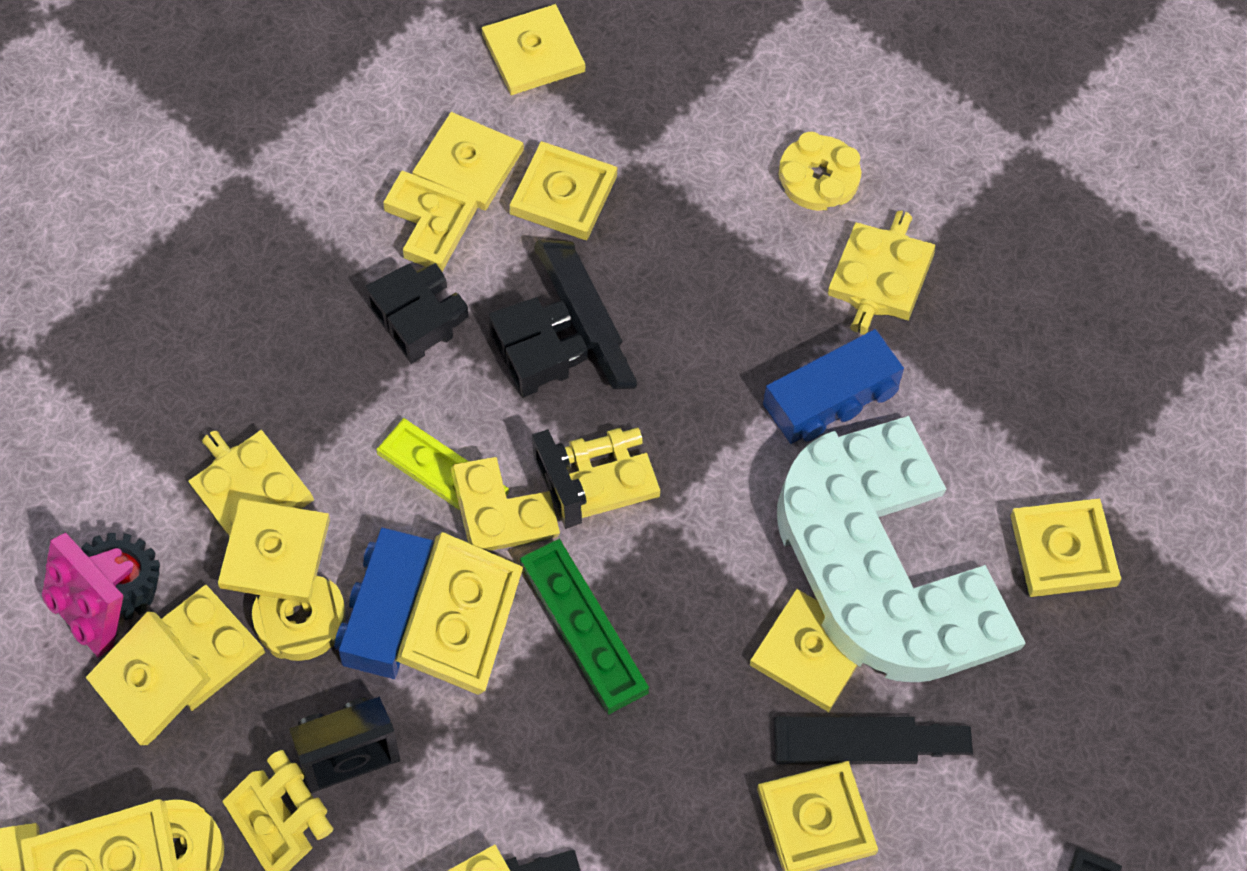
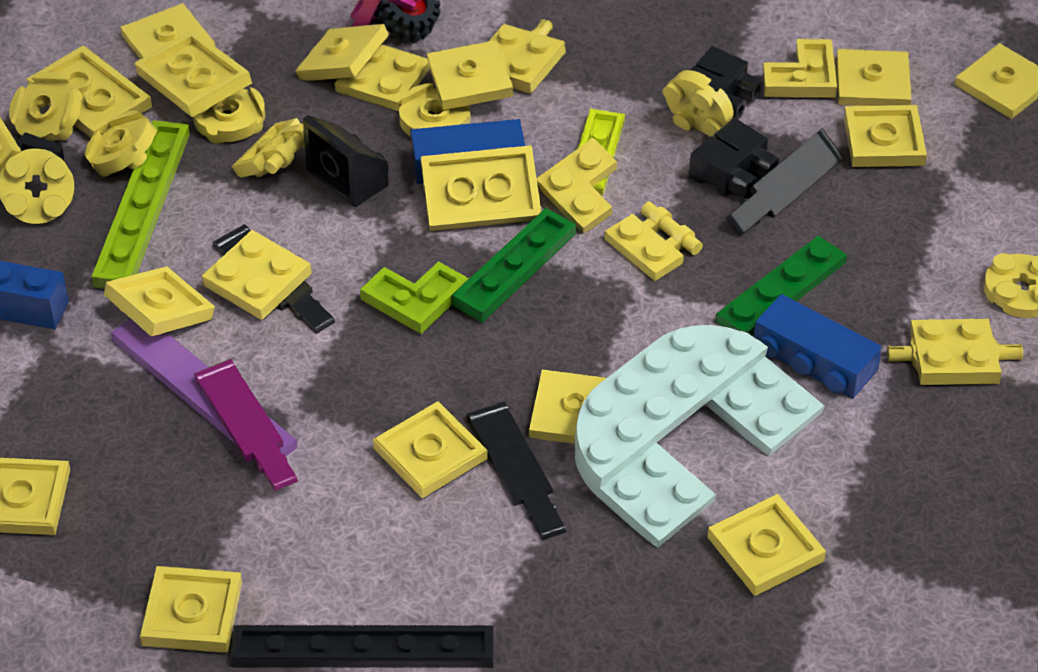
camera: 70 degrees right, 15 degrees down
black plate [532,429,587,529] -> none
none -> lime plate [360,261,469,334]
none -> light yellow plate [663,70,733,137]
none -> green plate [715,235,847,336]

